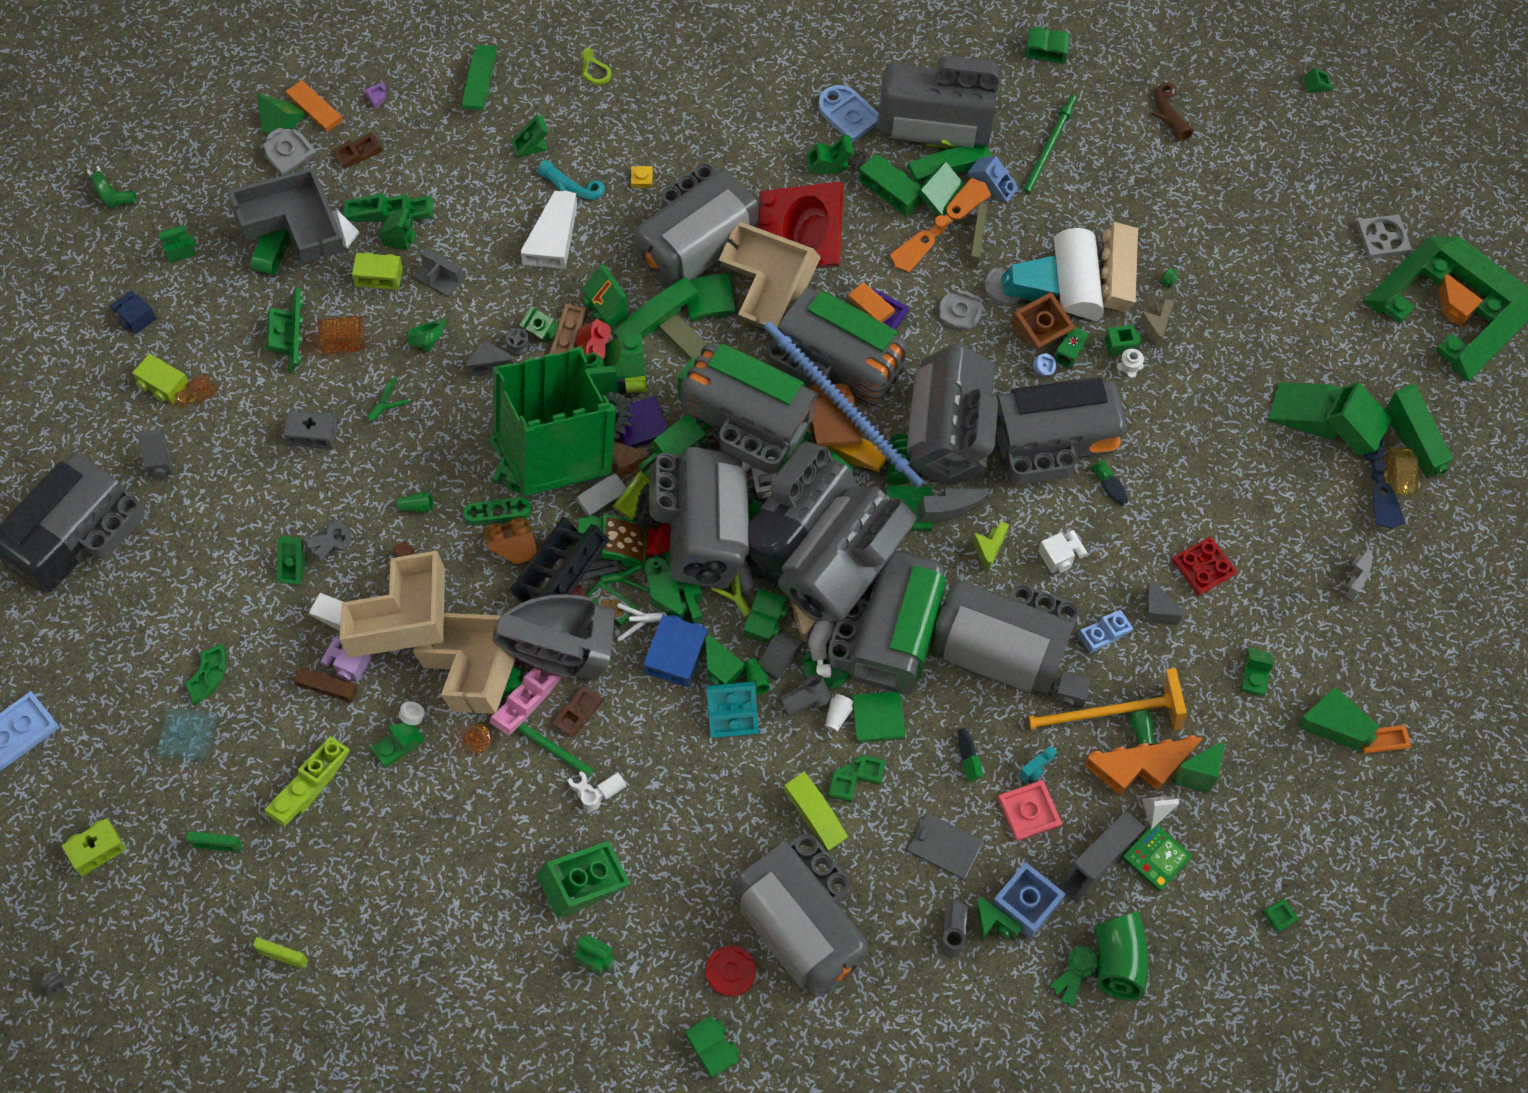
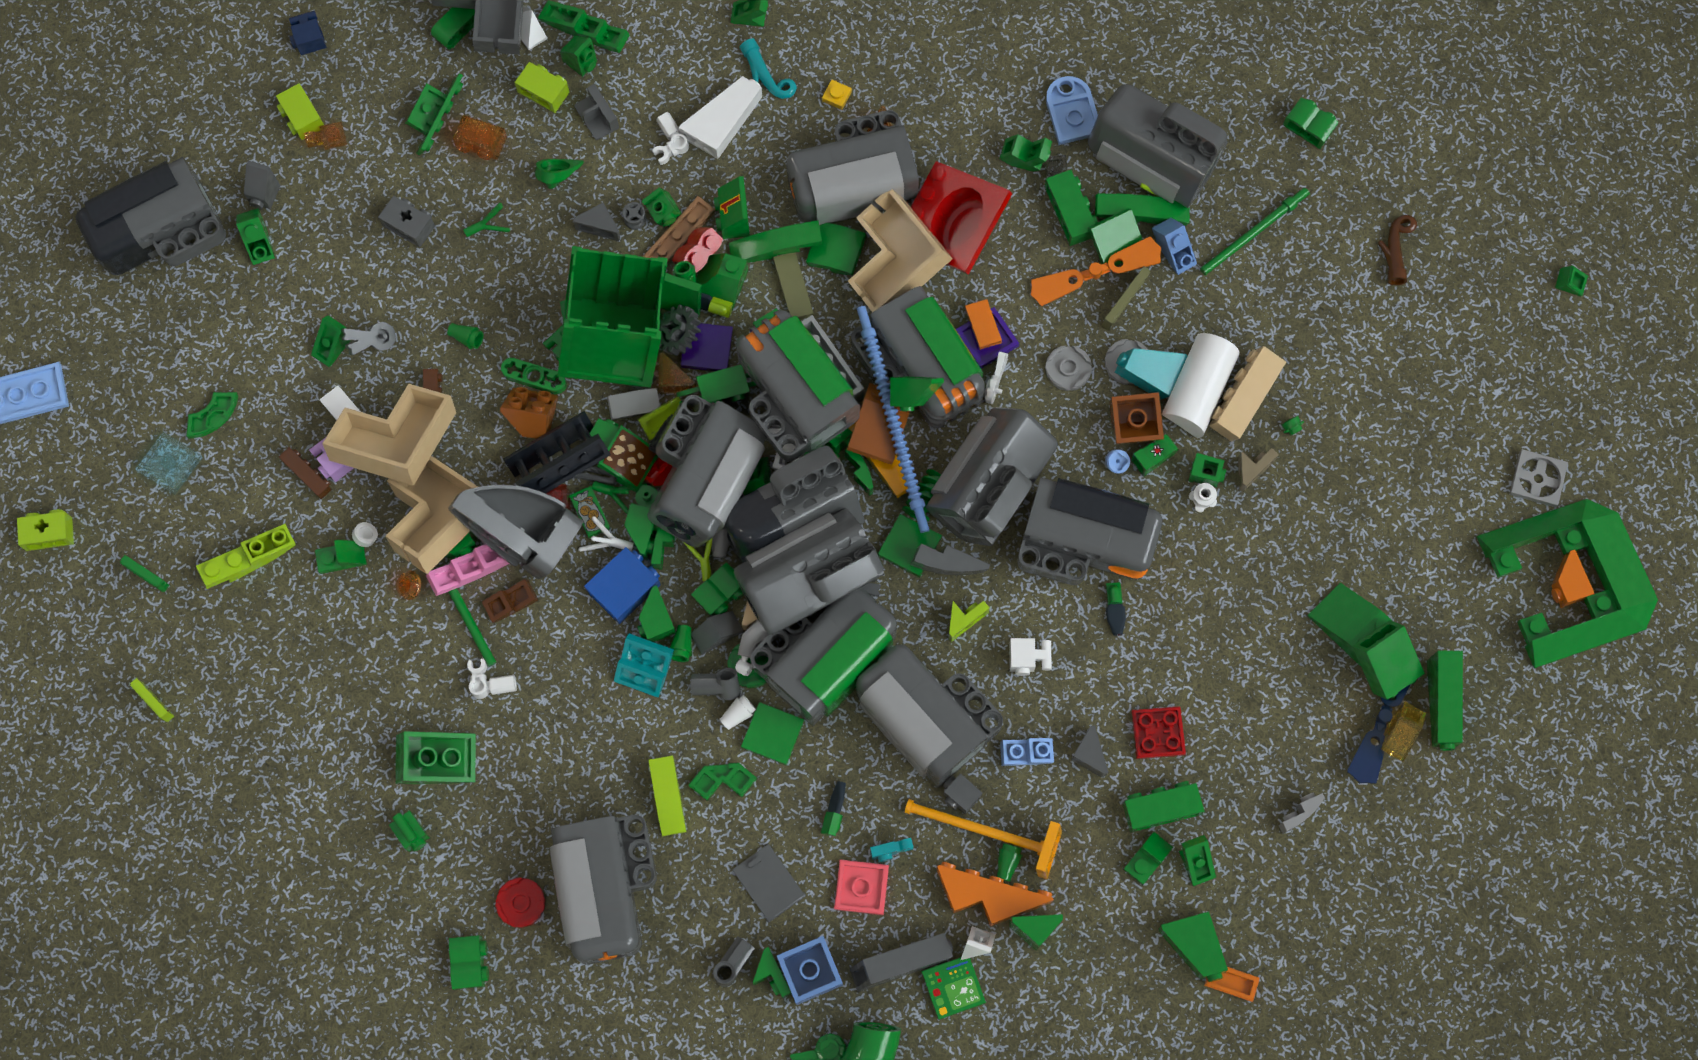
camera: 30 degrees right, 10 degrees up
none -> green slope [236,208,275,265]
none -> white bar [652,112,689,165]
none -> green slope [890,376,944,411]
none -> white piece [984,352,1008,404]
none -> green brick [1122,781,1205,833]
none -> green slope [1179,835,1216,886]

